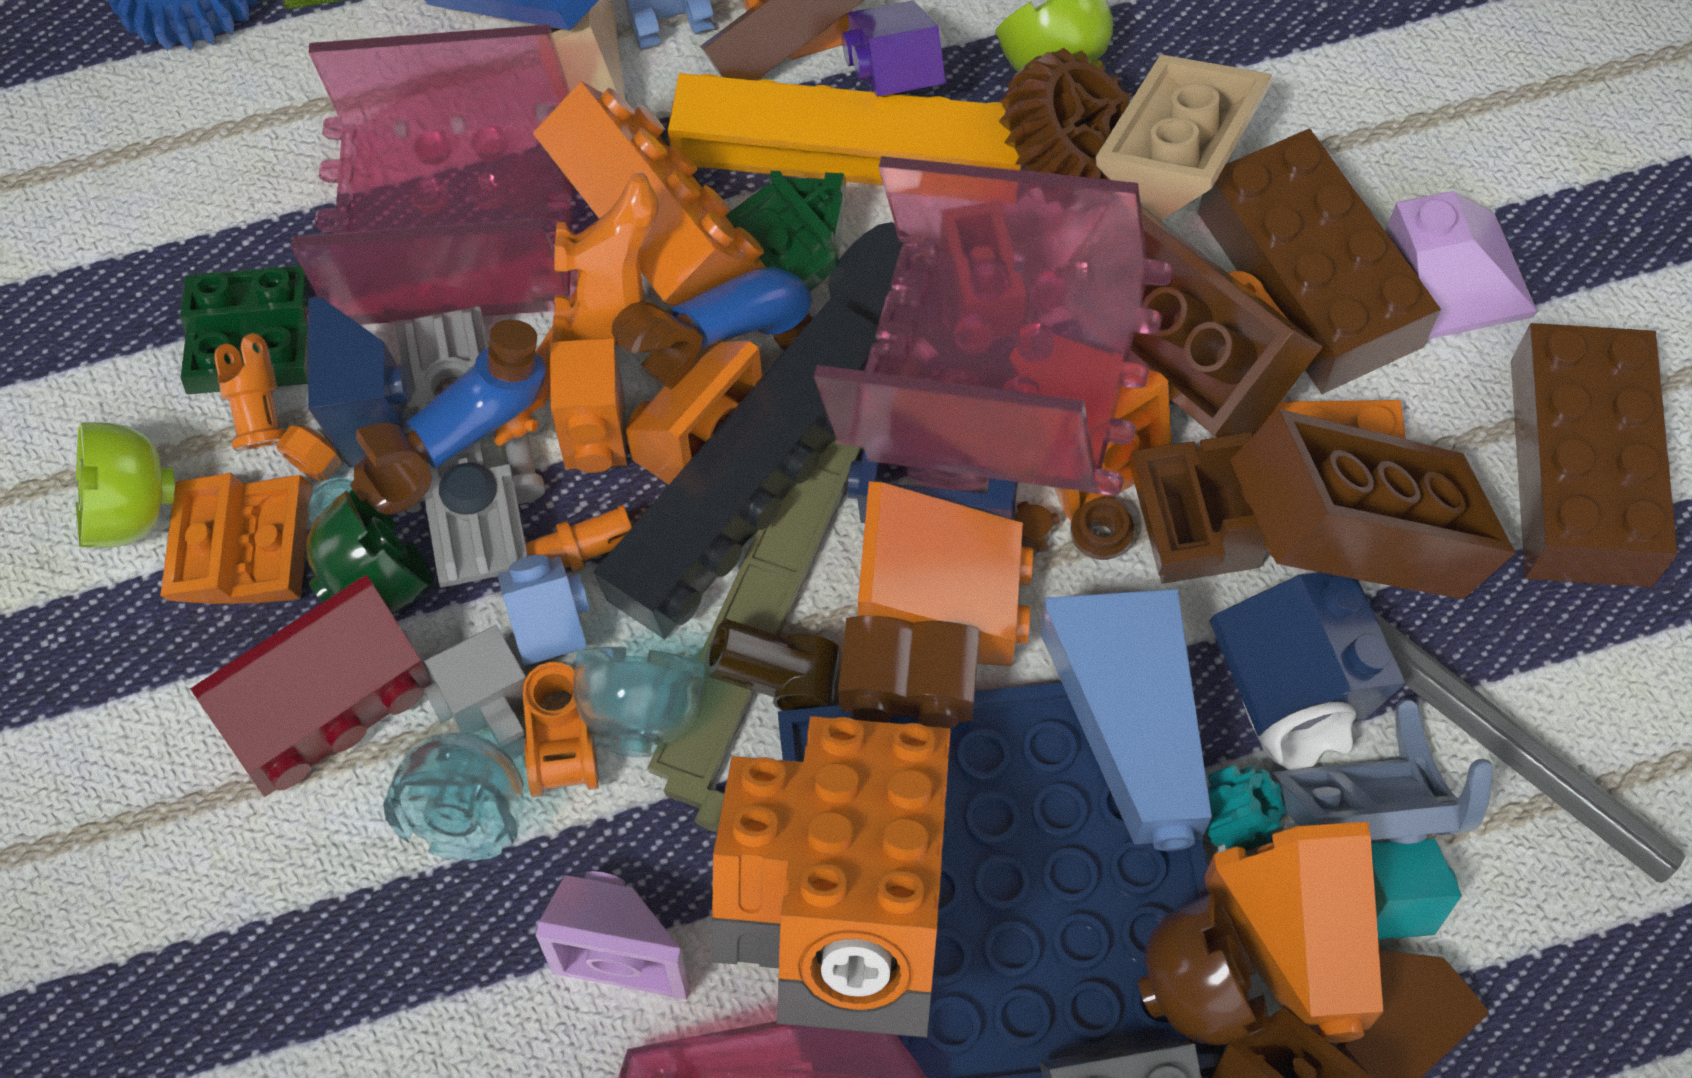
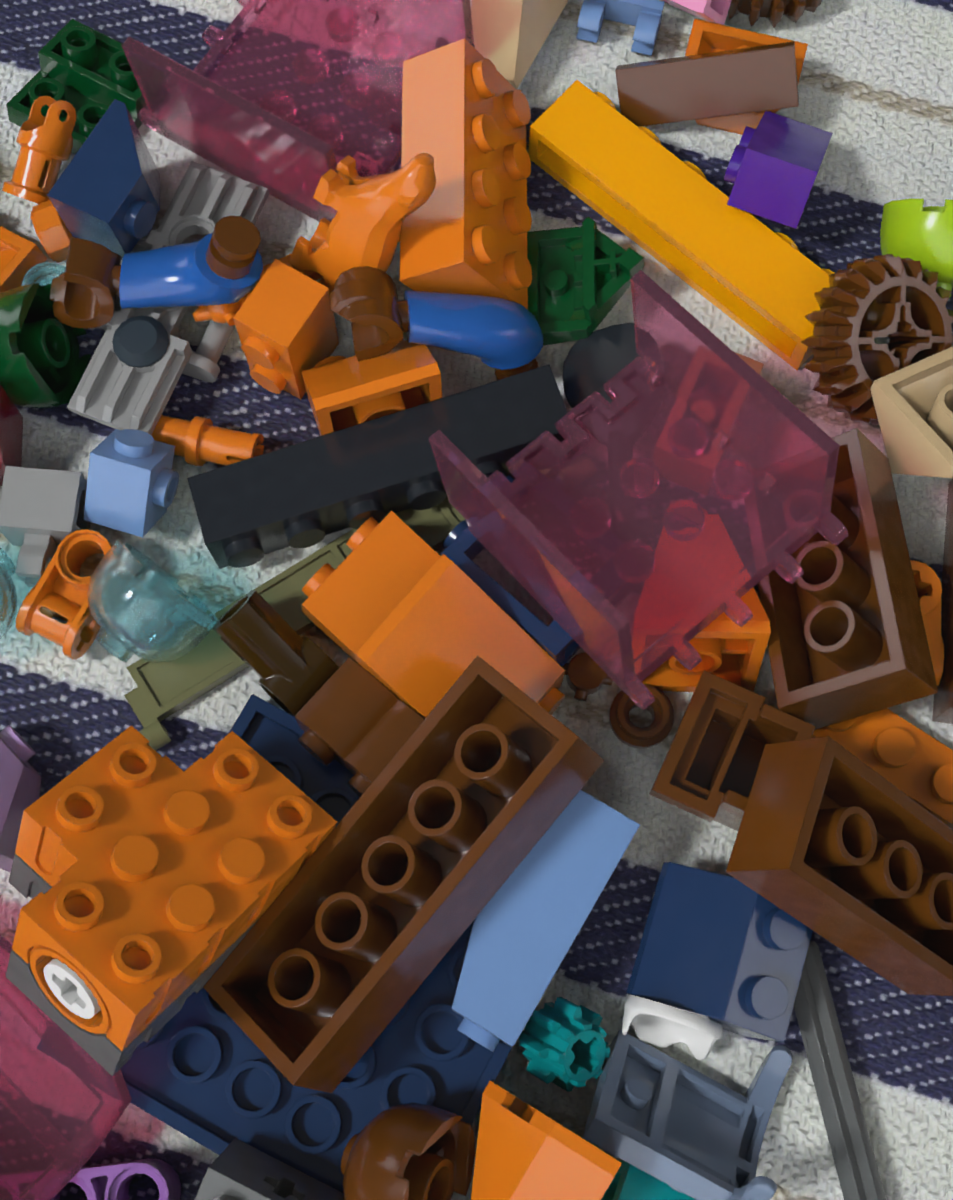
camera: 35 degrees right, 10 degrees up
none -> reddish brown brick [203,655,604,1093]
none -> orange brick [301,511,440,663]

